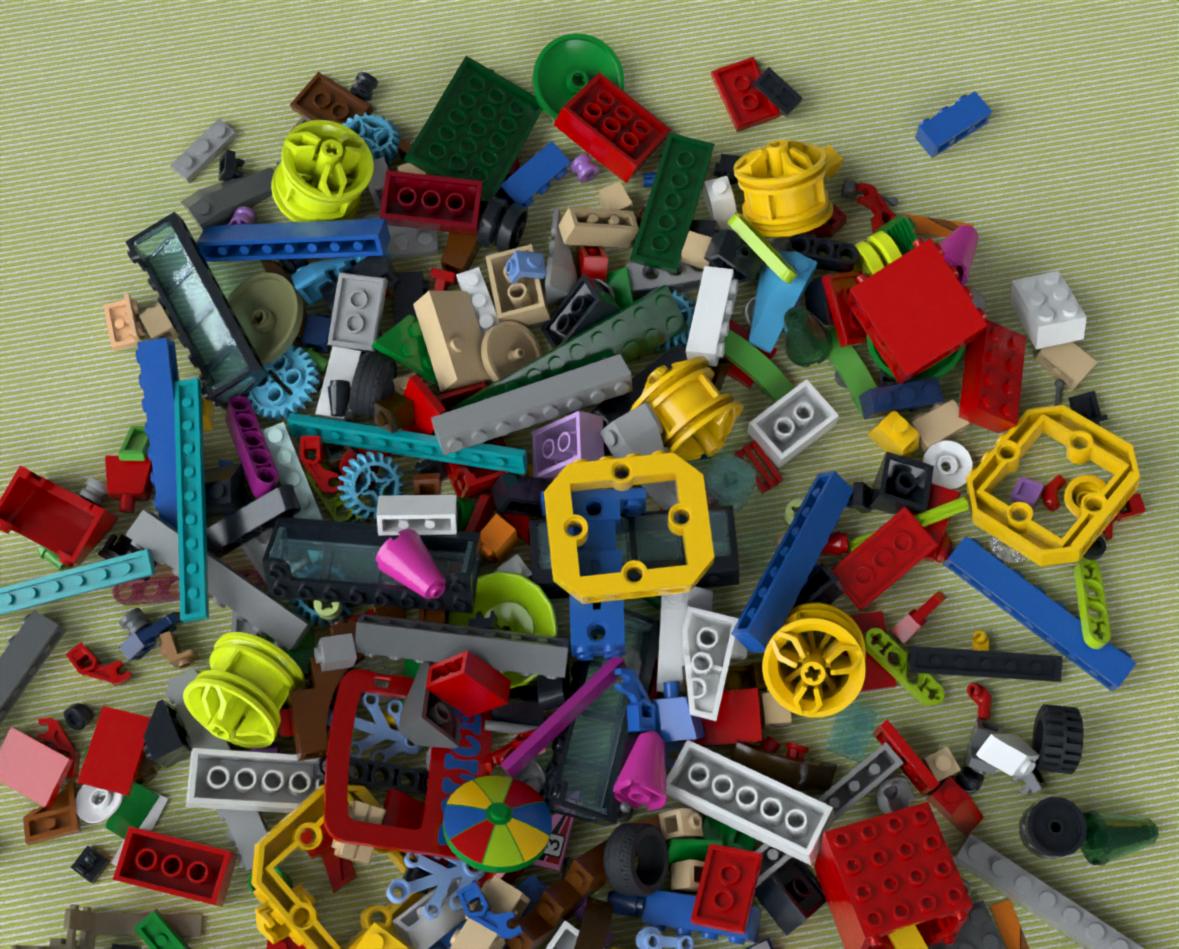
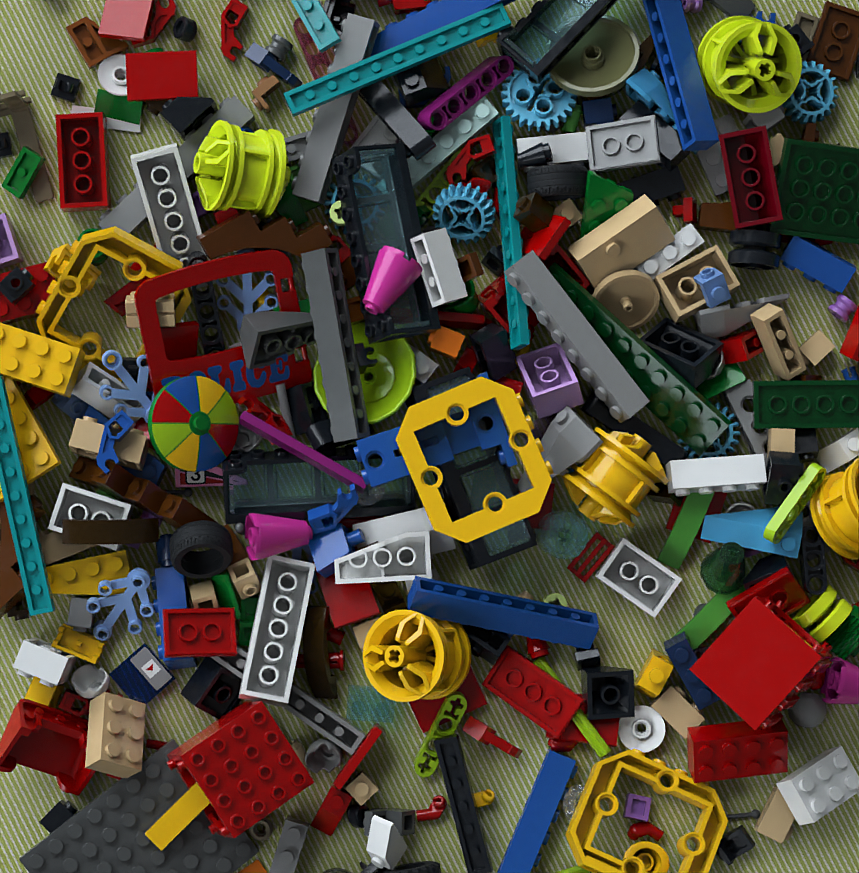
camera: 65 degrees right, 15 degrees up
light grey brick [314,633,357,672] -> none
red brick [426,650,511,717] -> none

